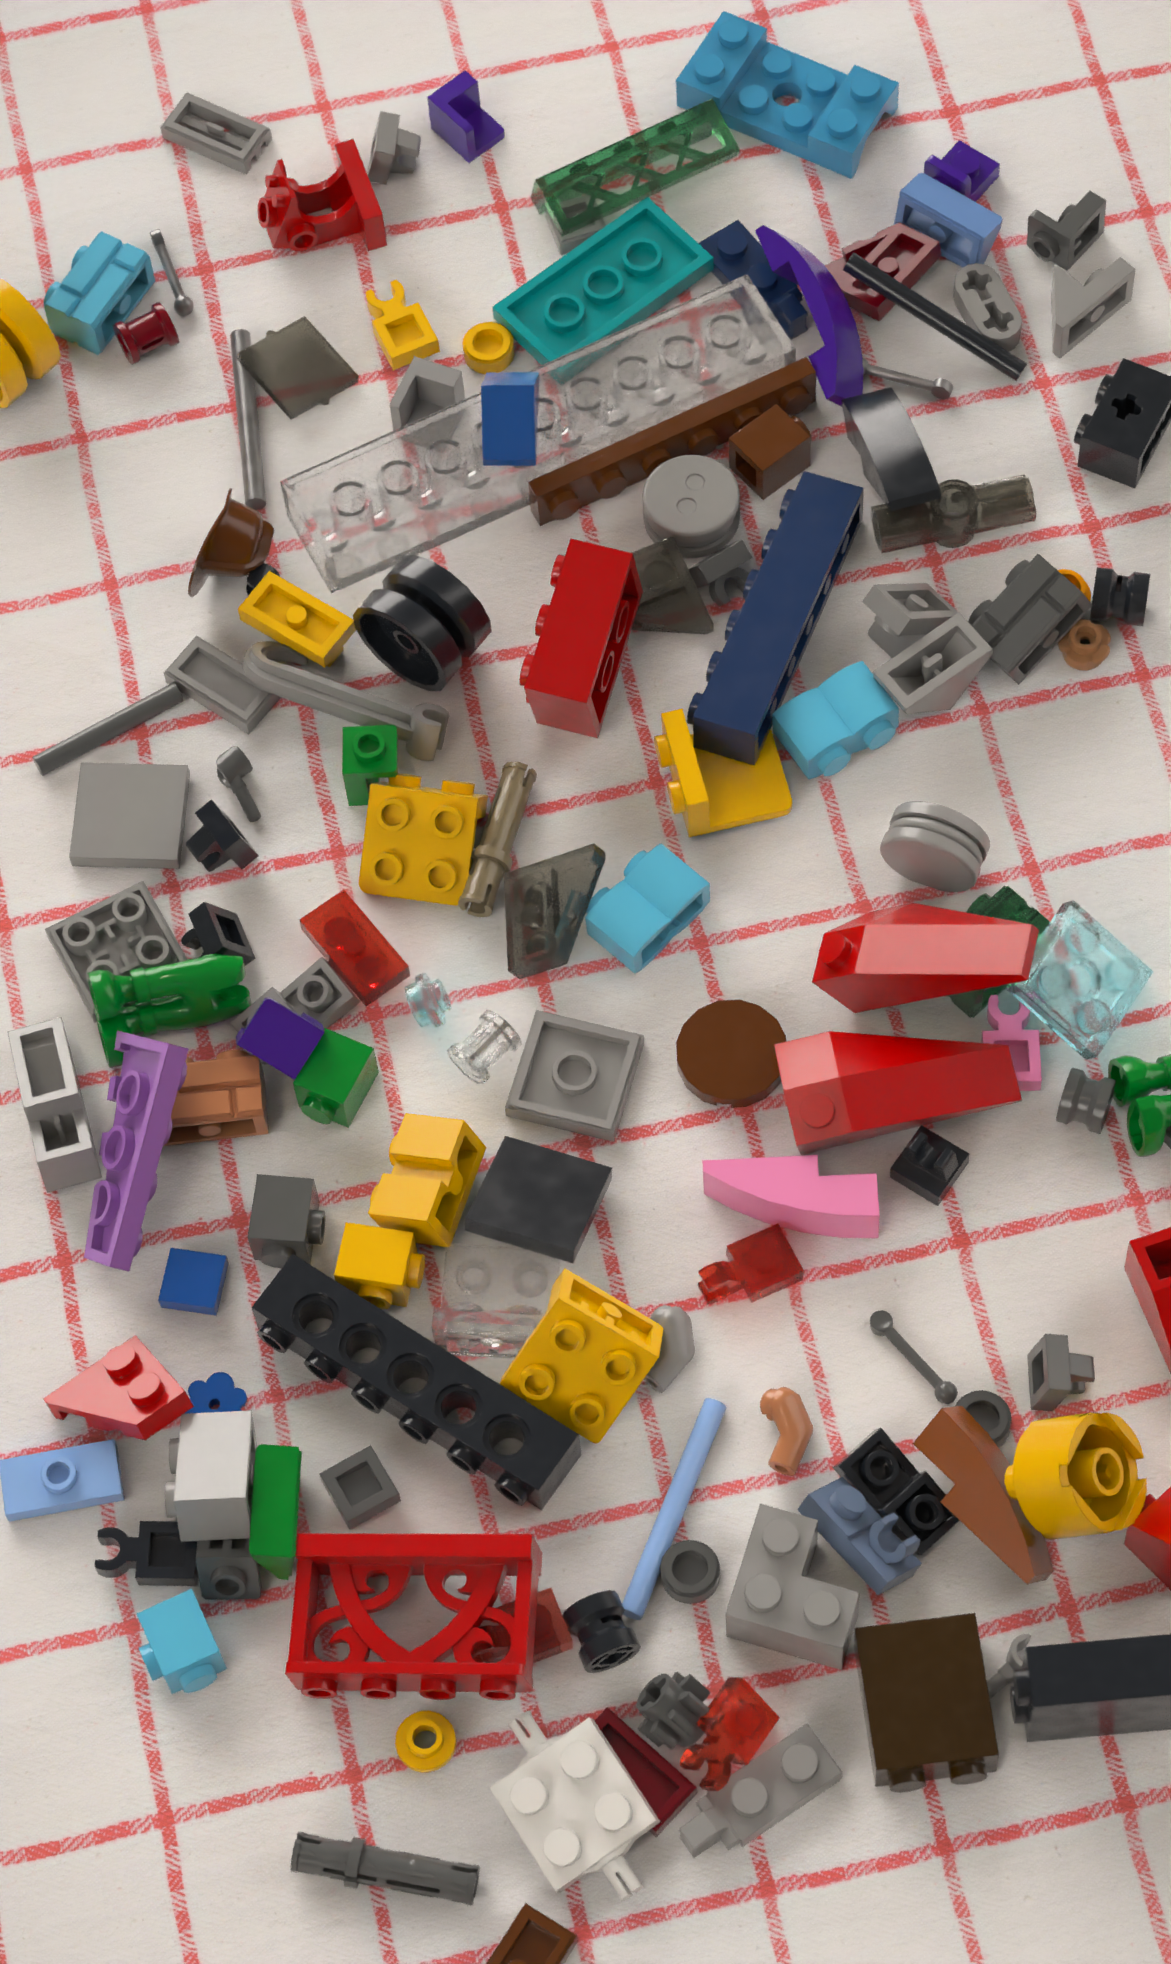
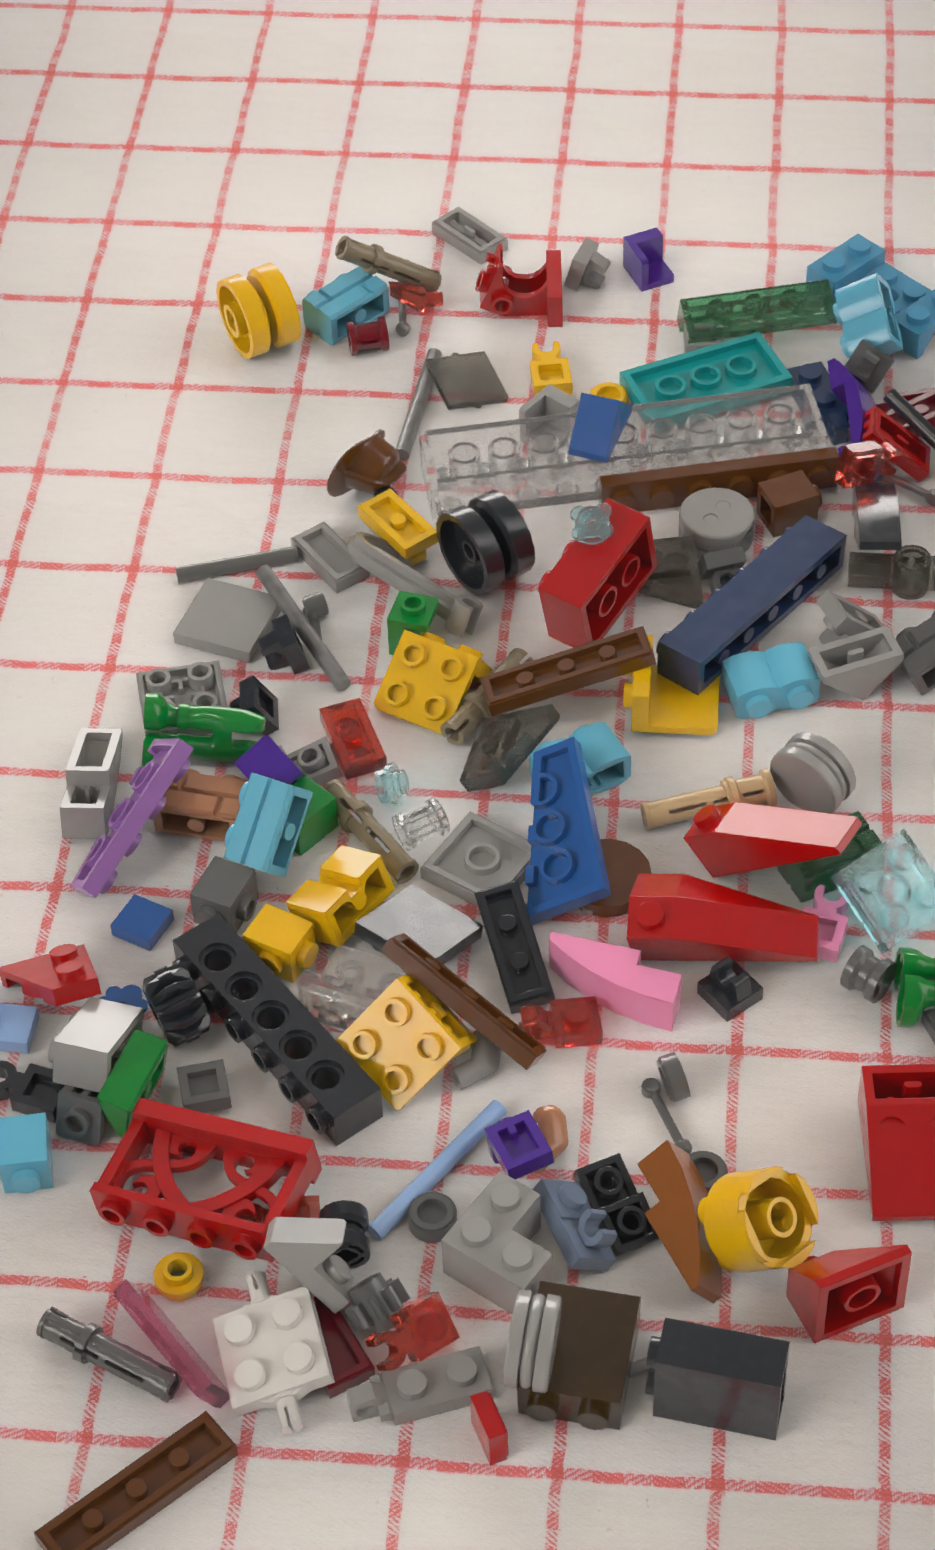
camera: 15 degrees right, 15 degrees down
dark grey tile [1027,1334,1095,1411] -> none
none -> clear pink tile [113,1279,230,1408]
none -> black gear [143,963,211,1047]
none -> medium azure brick [224,772,313,877]
none -> flat silver bar [256,565,351,691]
none -> light grey slope [263,1217,354,1314]
none -> dark tan pin [323,779,419,884]
none -> dark tan pin [335,236,442,294]
none -> reddish brown tile [380,933,547,1070]
none -> clear red bar [388,281,443,313]
none -> red tile [470,1390,509,1466]
none -> black tile [474,880,556,1014]
none -> reddish brown tile [480,626,656,716]
none -> dark purple bracket [484,1110,555,1180]
none -> light grey head [503,1289,562,1393]
none -> blue wing [525,736,612,925]
none -> clear light blue plate [570,503,614,545]
none -> tan pin [640,768,777,830]
none -> dark grey tile [656,1052,691,1102]
none -> medium azure brick [833,273,903,358]
none -> clear red plate [833,440,902,488]
none -> dark grey tile [845,339,896,394]
none -> red tile [862,405,931,482]

